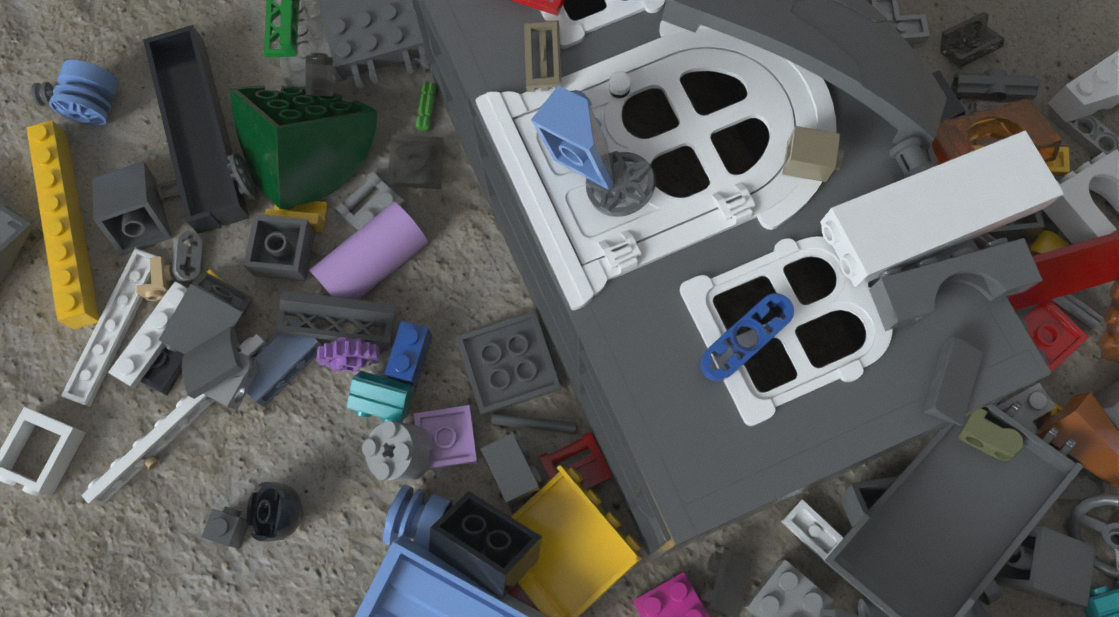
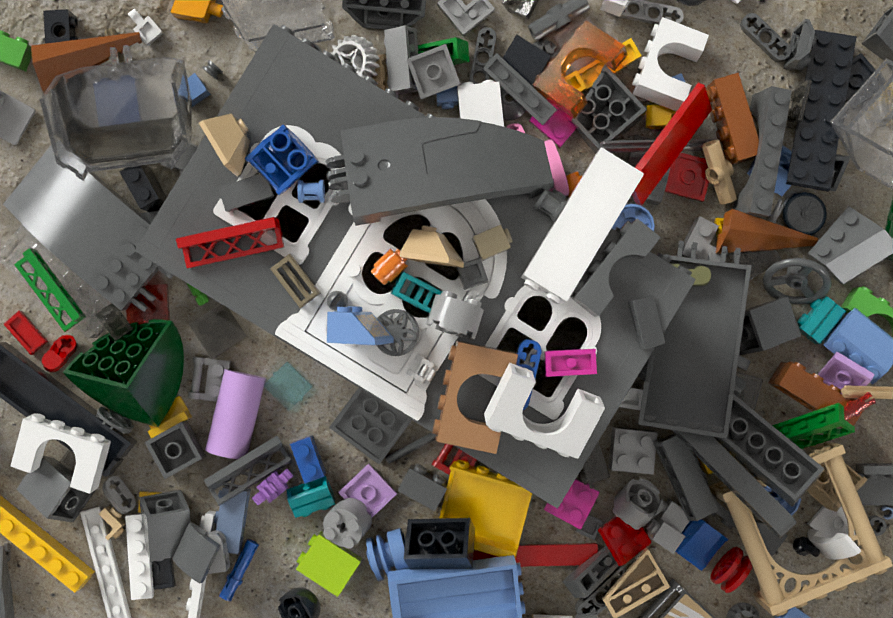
camera: 35 degrees left, 15 degrees up
none -> red tile [4,311,48,355]
none -> white arch [11,414,111,494]
none -> red piece [42,335,77,373]
none -> clear red plate [126,284,170,325]
none -> blue pin [219,539,259,602]
none -> clear light blue piece [264,362,313,411]
none -> lime brick [296,531,362,597]
none -> orange brick [371,248,408,285]
none -> teal slope [390,272,442,313]
none -> tan slope [400,226,464,268]
none -> light grey brick [426,290,484,340]
none -> medium nougat arch [432,340,518,454]
none -> dark grey tile [456,258,488,290]
none -> white arch [484,363,605,459]
none -> dark pink plate [544,348,597,377]
none -> tan piece [702,140,737,204]

